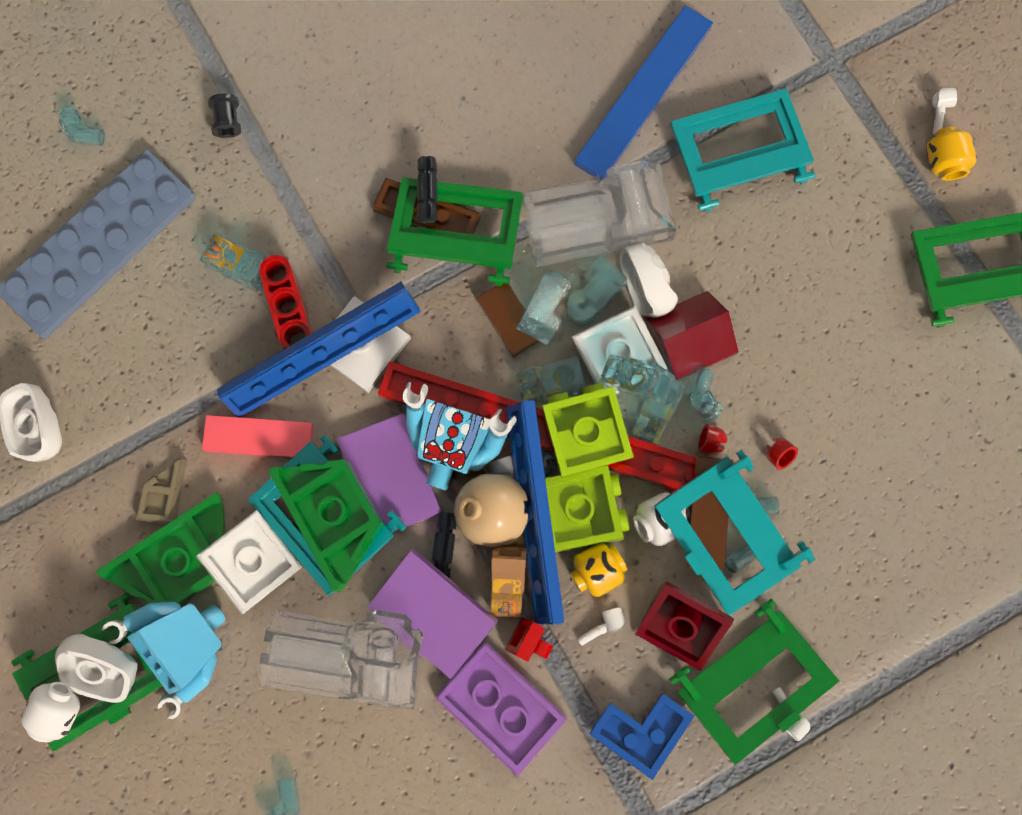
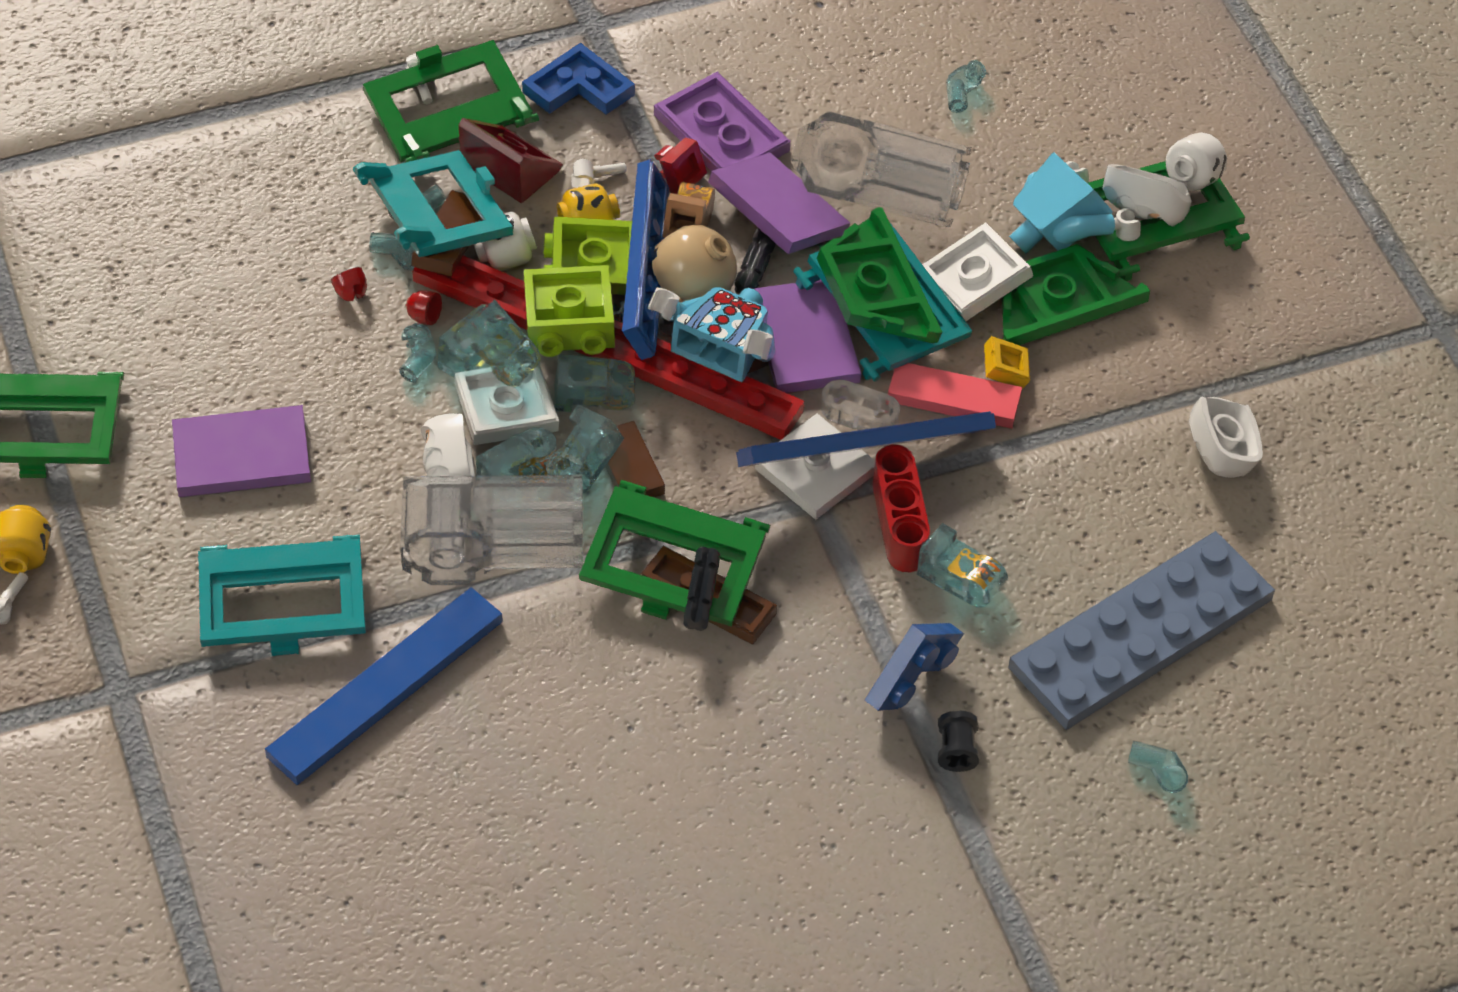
camera: 175 degrees left, 25 degrees down
dark tan tile [135,459,187,525] -> none
dark red slope [644,291,739,382] -> none
none -> medium lavender tile [172,405,311,497]
none -> clear beam [821,380,900,430]
none -> blue plate [865,623,964,711]
none -> yellow tile [984,336,1030,389]

